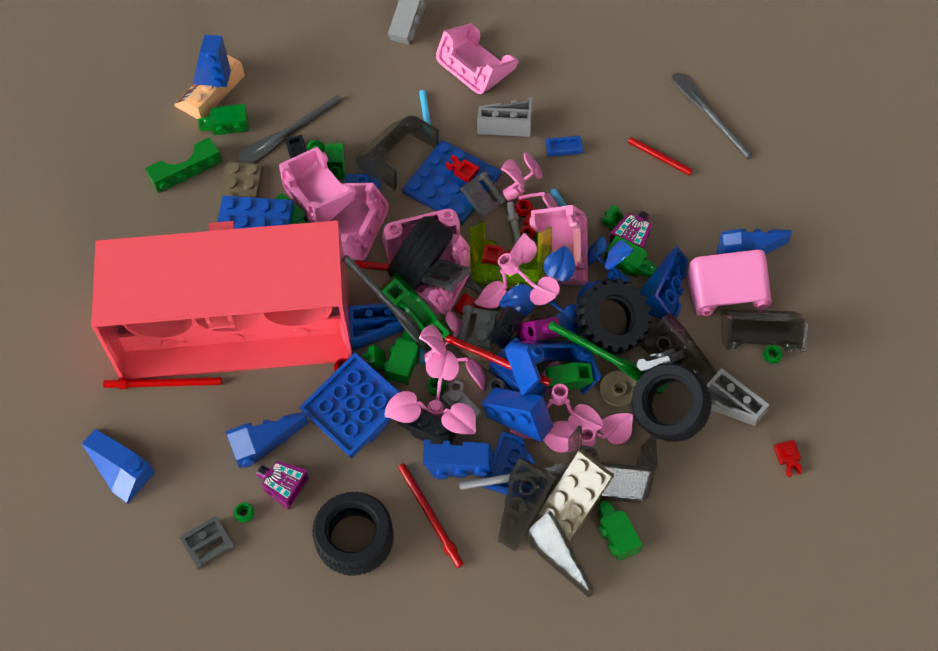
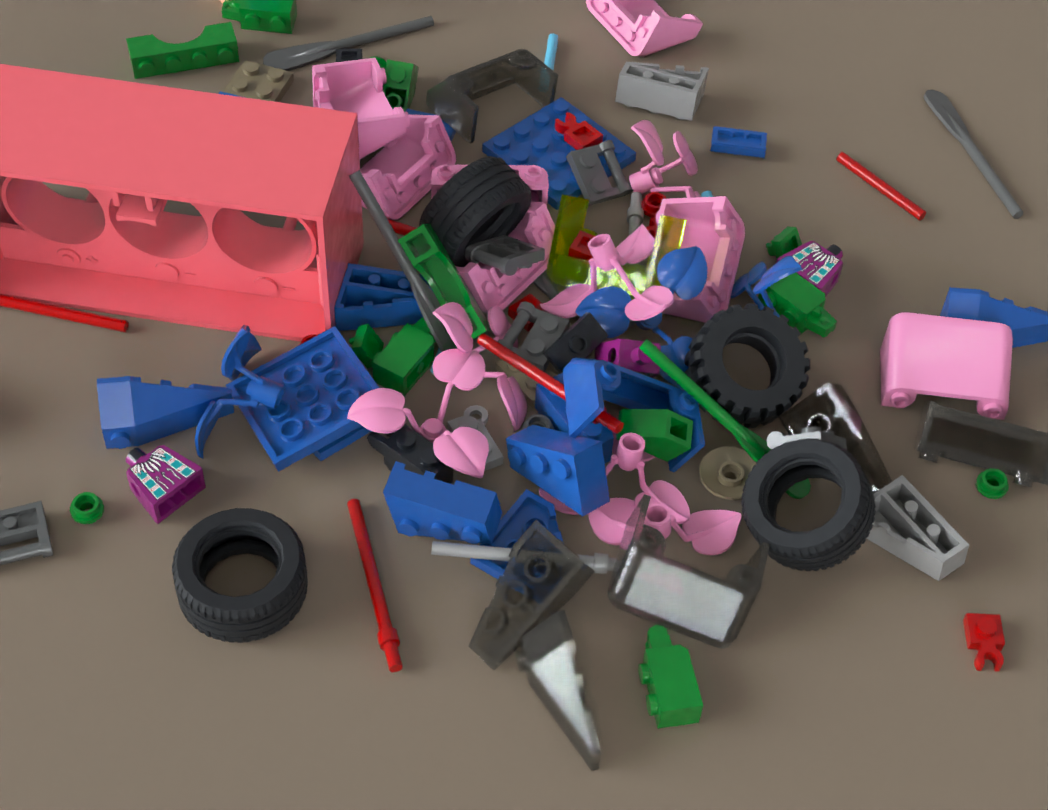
camera: 10 degrees right, 10 degrees down
green plate [427,377,446,395] -> none
plate [539,450,614,540] -> none
blue wedge [640,246,688,323] -> none
none -> blue plant [195,325,285,459]

